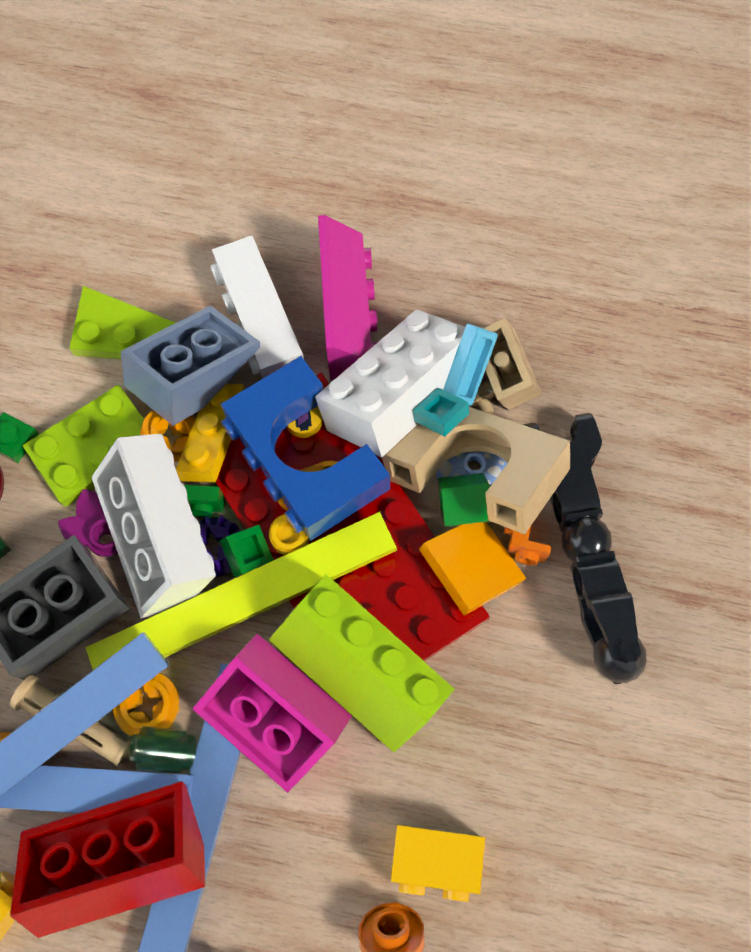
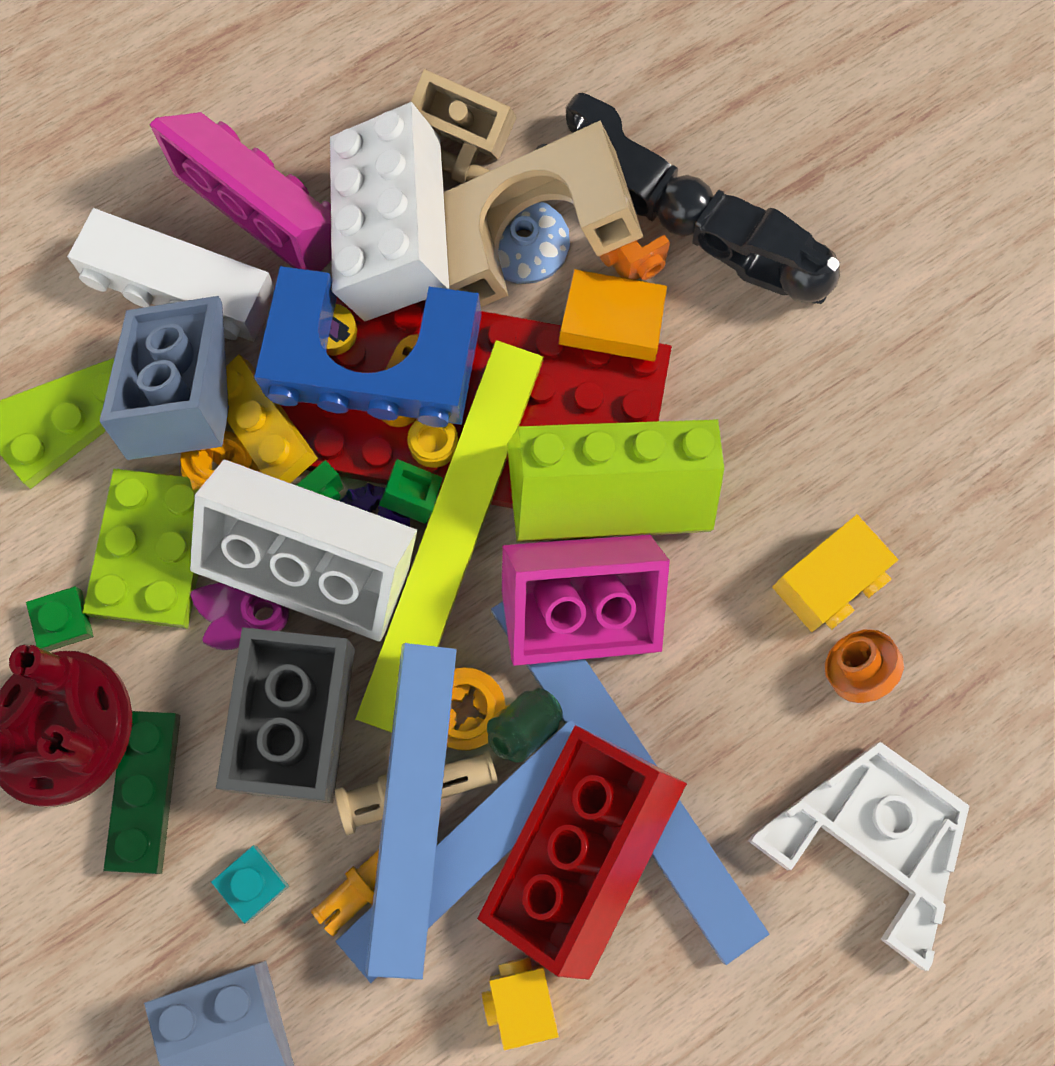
camera: 50 degrees left, 5 degrees up
teal plate [413,388,470,437] -> none
green brick [437,473,492,526] -> none
medium azure tile [443,323,498,406] -> none

